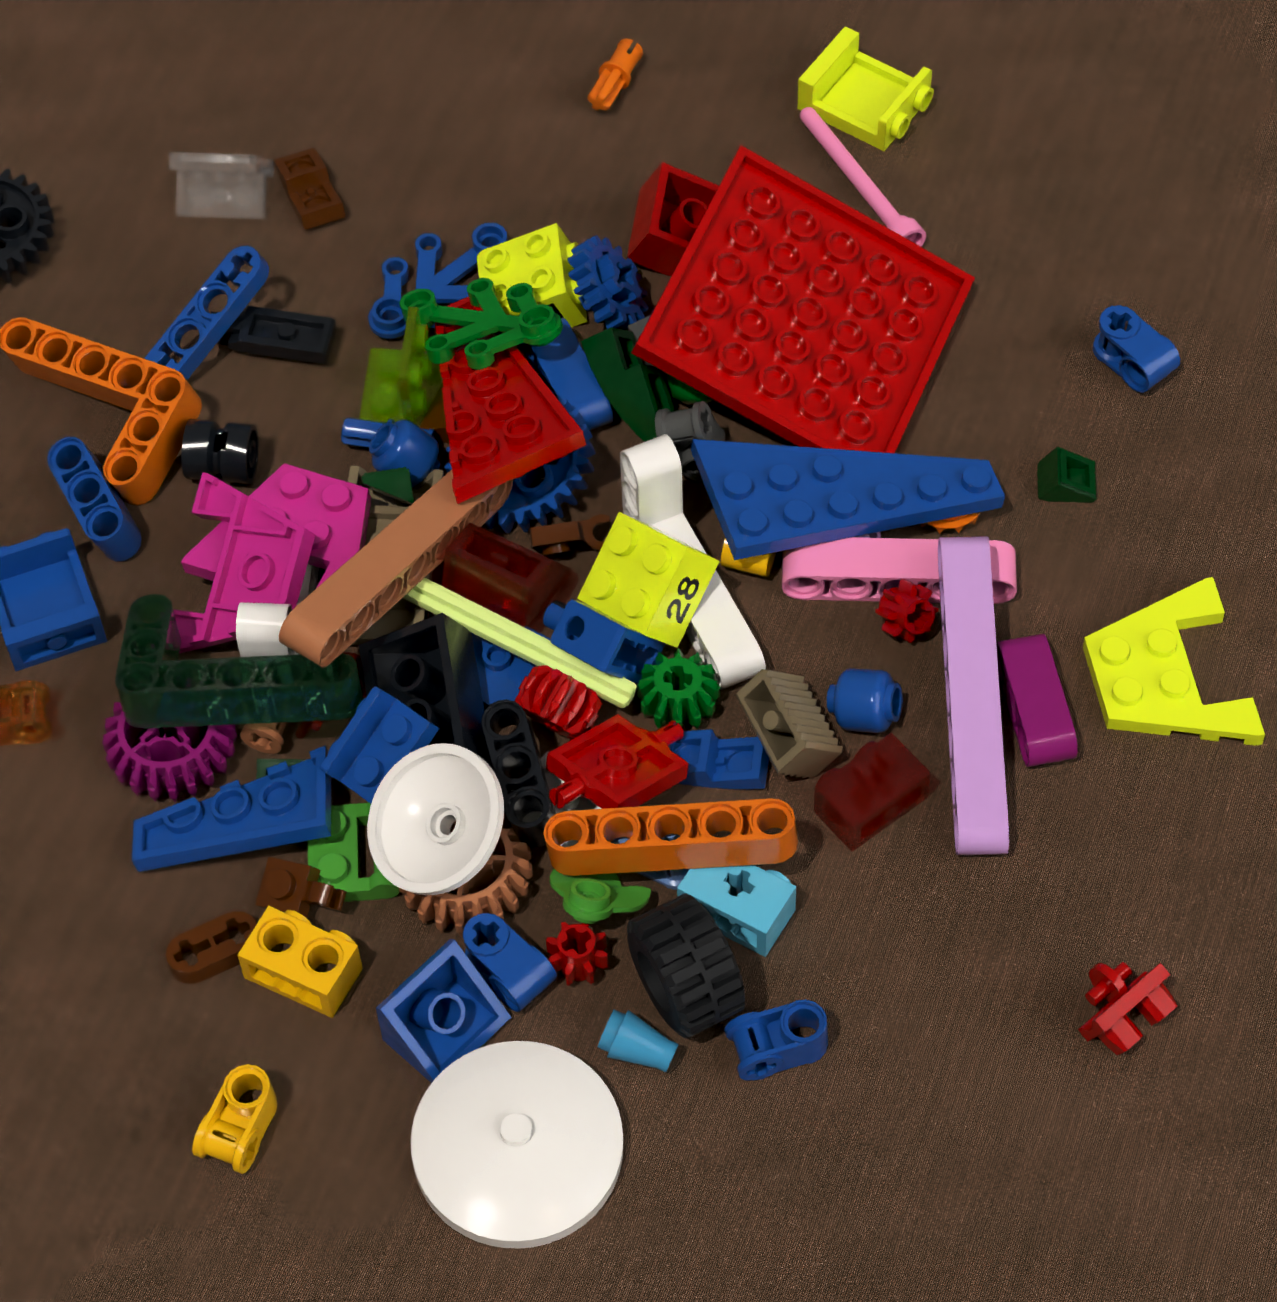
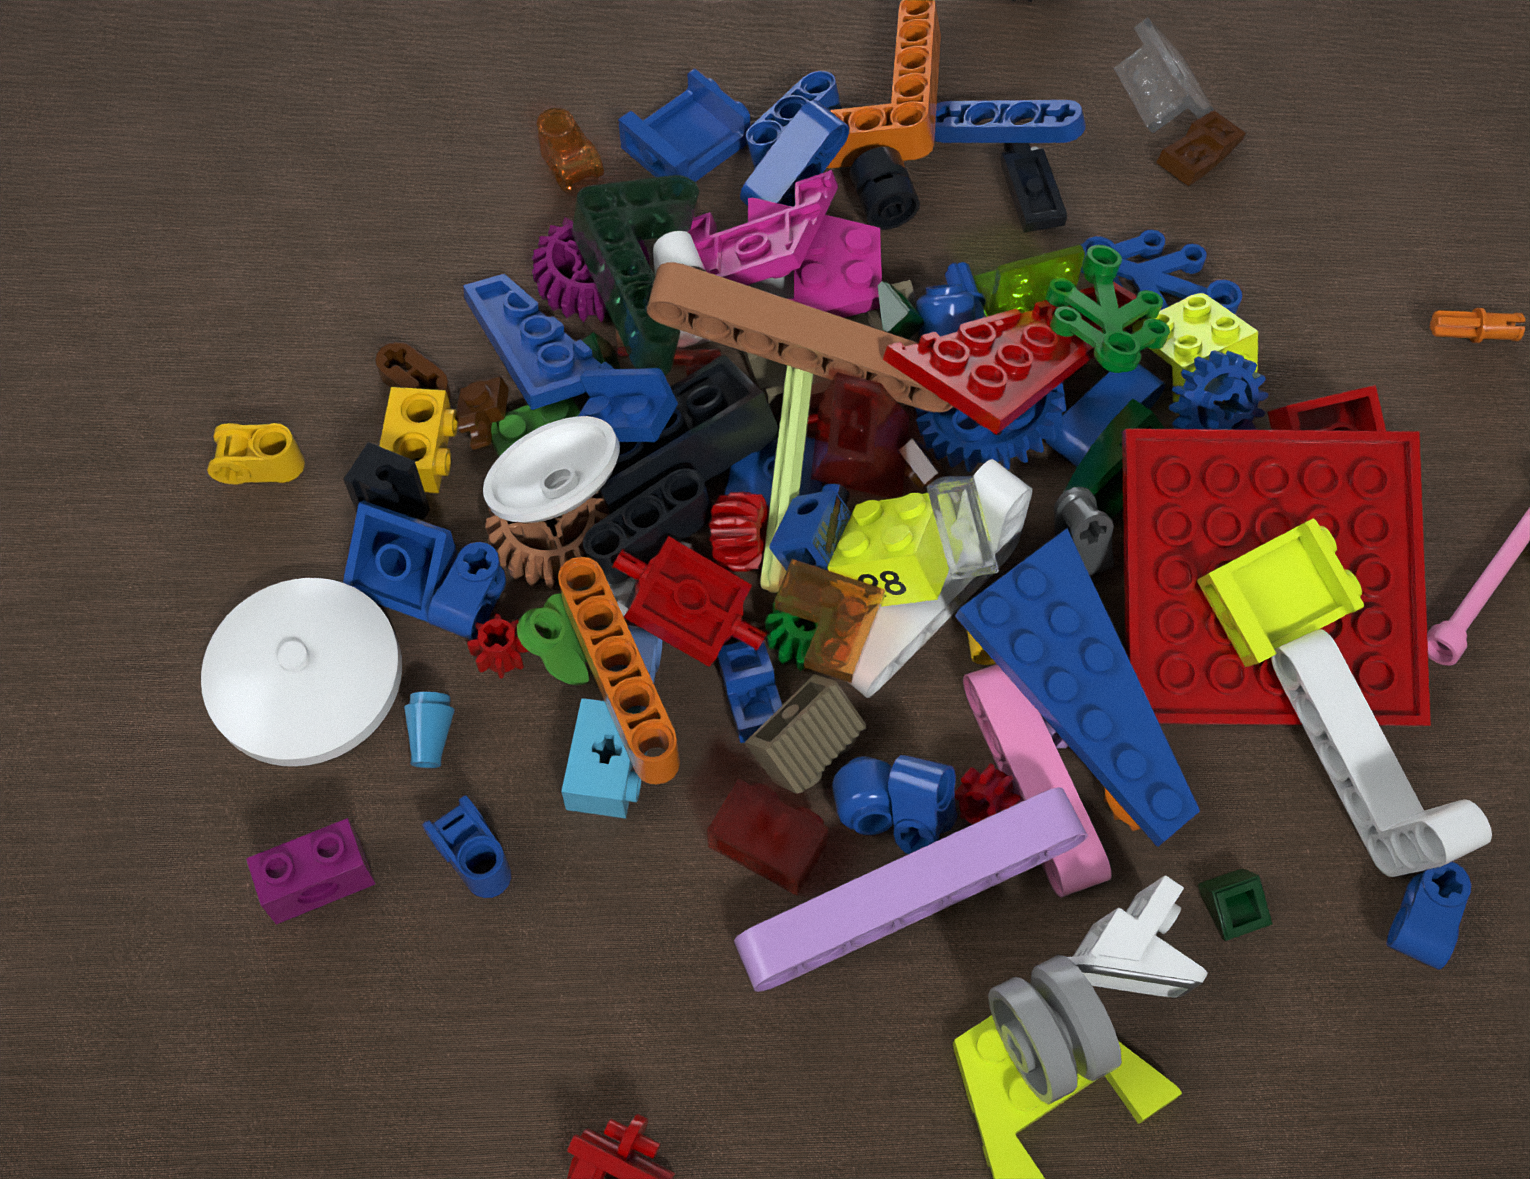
camera: 65 degrees right, 5 degrees up
black tyre [627,893,745,1039] -> none
magenta beam [996,634,1078,767] -> none
none -> magenta brick [246,818,376,925]
none -> black hinge [343,442,430,519]
none -> beam [740,100,849,207]
none -> clear orange plate [775,559,885,683]
none -> blue piece [888,755,957,854]
none -> clear slope [926,476,999,580]
none -> light grey wheel [988,955,1122,1104]
none -> white piece [1067,875,1208,998]
none -> neon yellow panel [1197,518,1364,667]
none -> white beam [1271,629,1492,877]

